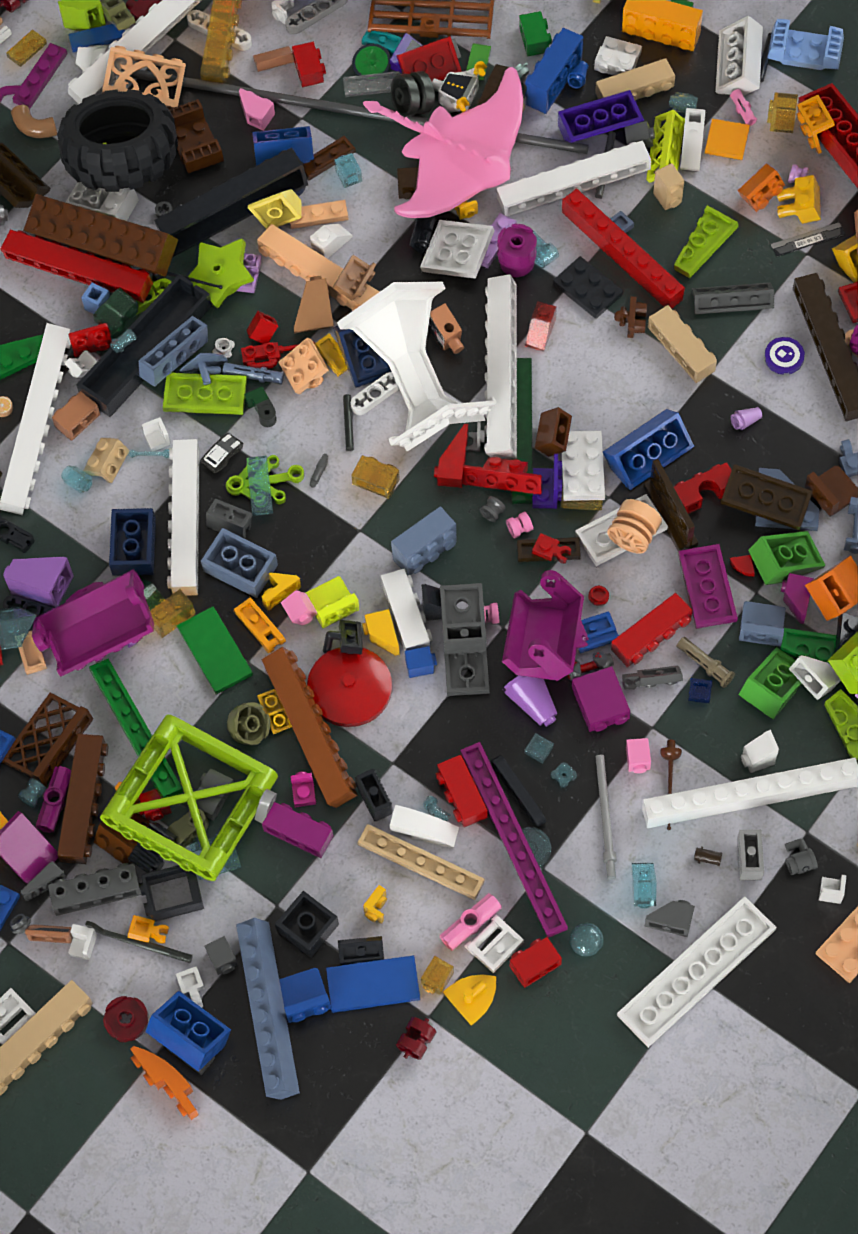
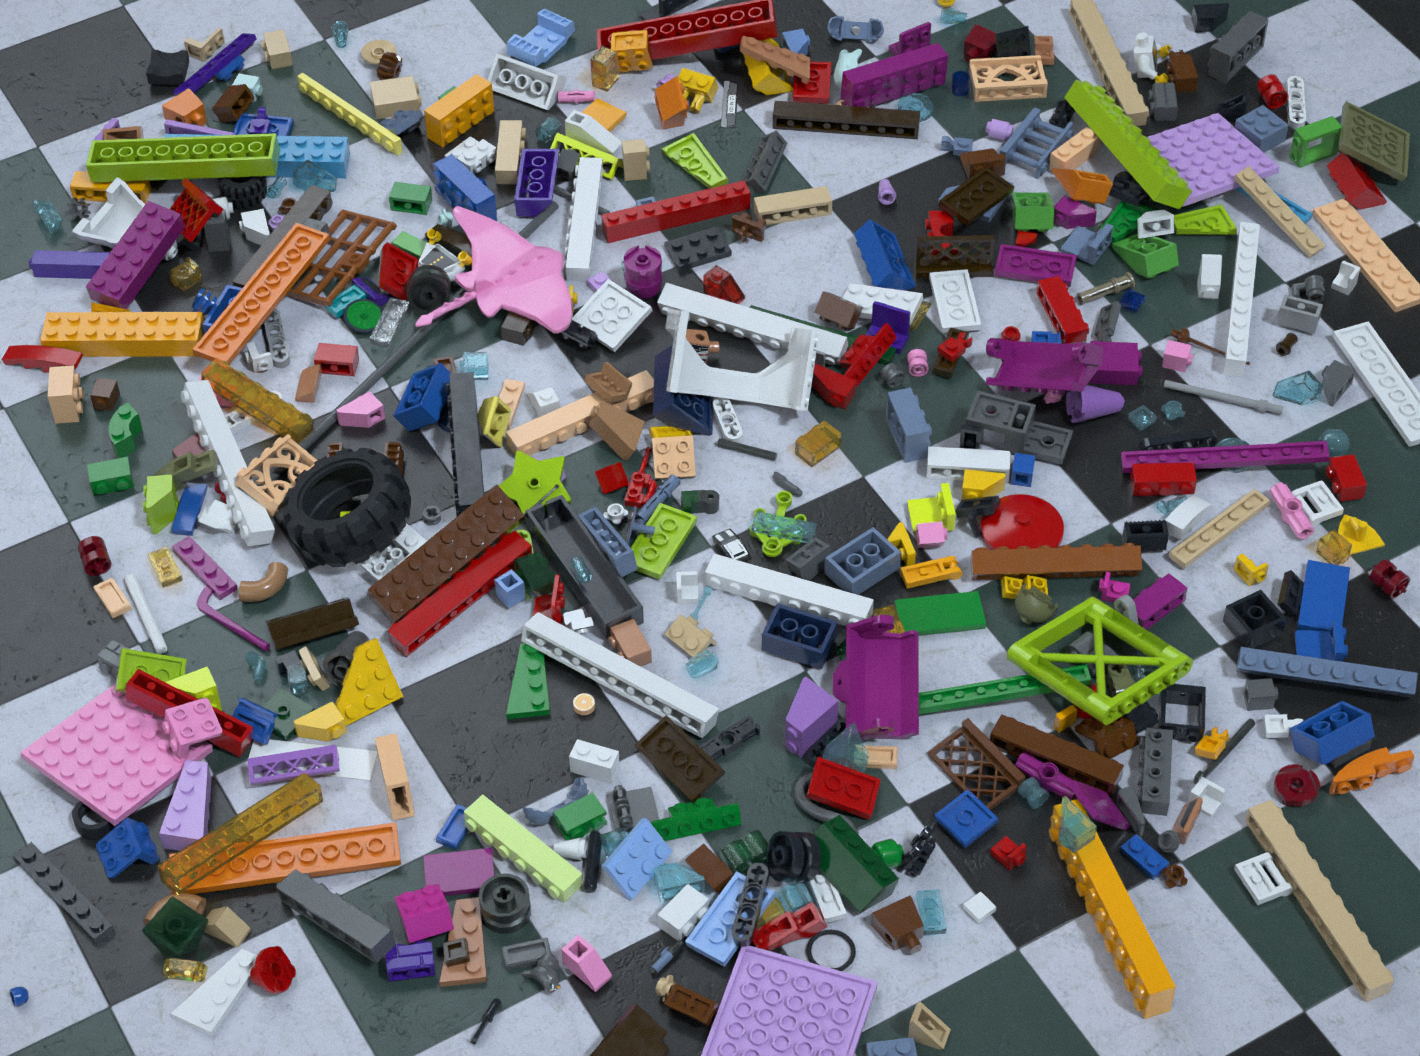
camera: 70 degrees left, 15 degrees down
light nougat wheel [607,499,662,554] -> none
dark purple tile [764,337,805,375] -> none

